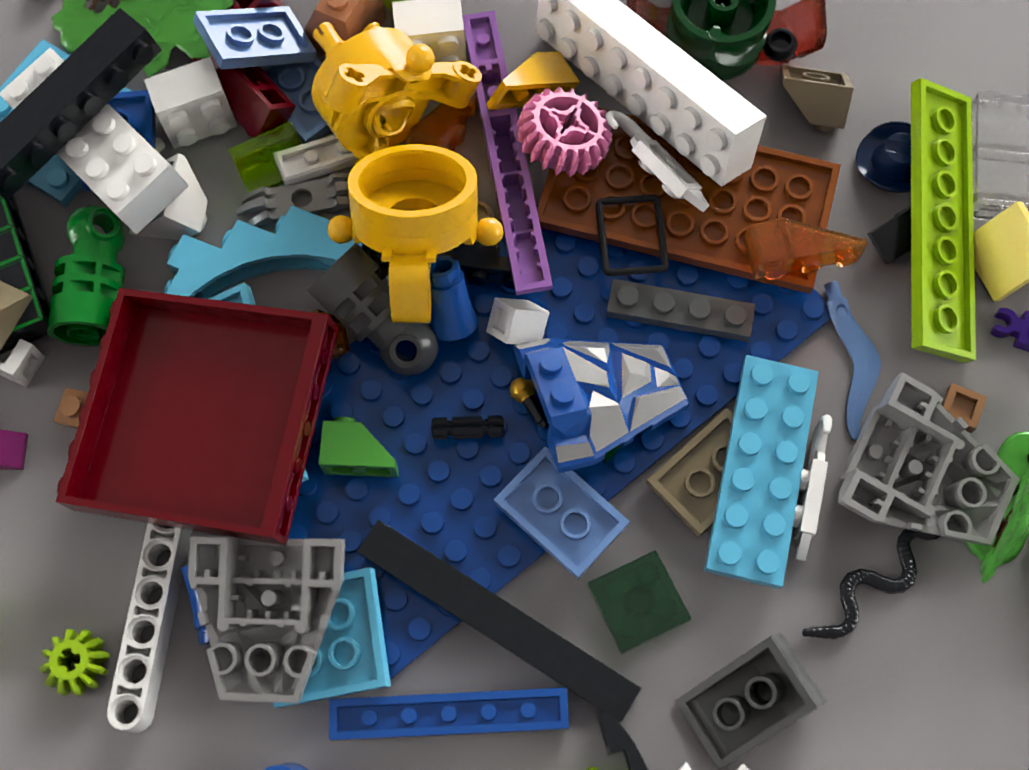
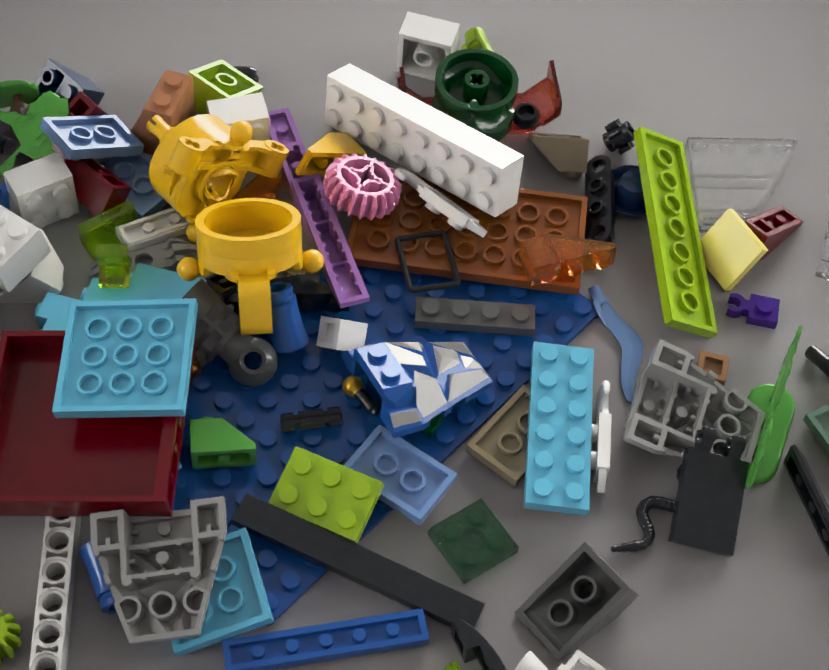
camera: 15 degrees left, 15 degrees down
black slope [867,206,911,264] -> none
none -> medium azure plate [52,298,198,418]
none -> clear neon green slope [96,244,132,288]
none -> lime plate [268,446,385,544]
none -> black plate [584,155,615,250]
none -> black gear [602,118,635,155]
none -> black tile [668,426,749,557]

